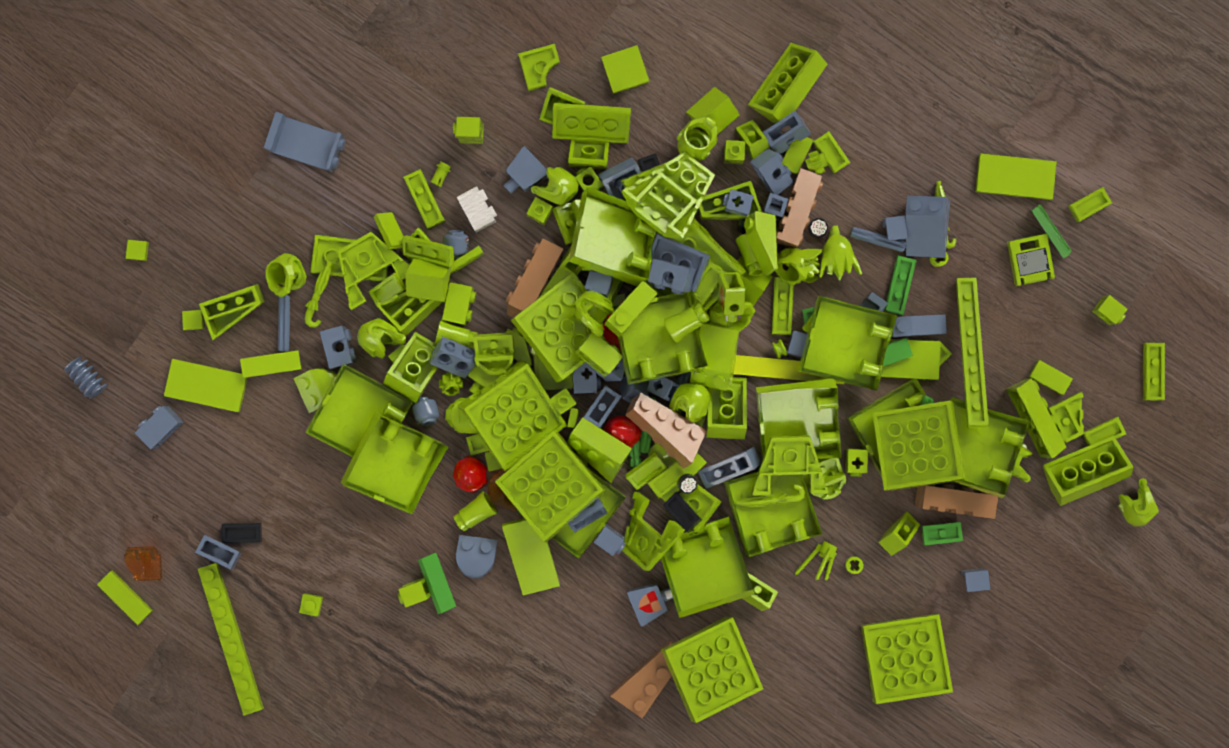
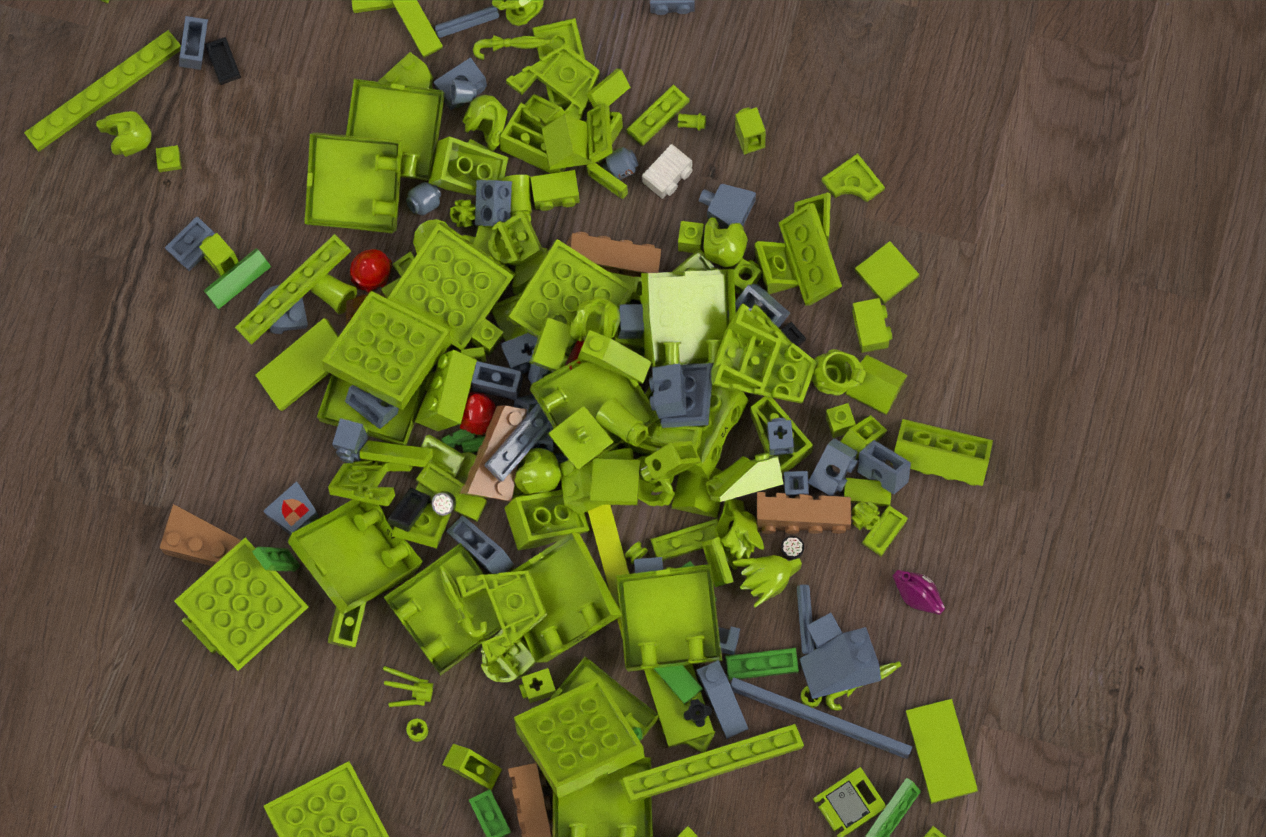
camera: 70 degrees right, 15 degrees down
none -> lime helmet [96,111,152,157]
none -> sand blue plate [165,217,215,271]
none -> lime tile [235,234,351,345]
none -> bright green tile [252,547,300,572]
none -> lime tile [359,440,433,467]
none -> sand blue hat [450,79,477,104]
none -> sand blue tile [484,404,551,482]
none -> lime piece [548,406,613,470]
none -> lime tile [590,459,641,505]
none -> black plate [684,699,712,727]
none -> lime tile [702,537,734,587]
none -> sand blue tile [730,677,912,759]
none -> lime brick [852,298,892,353]
none -> magenta hat [892,570,945,615]

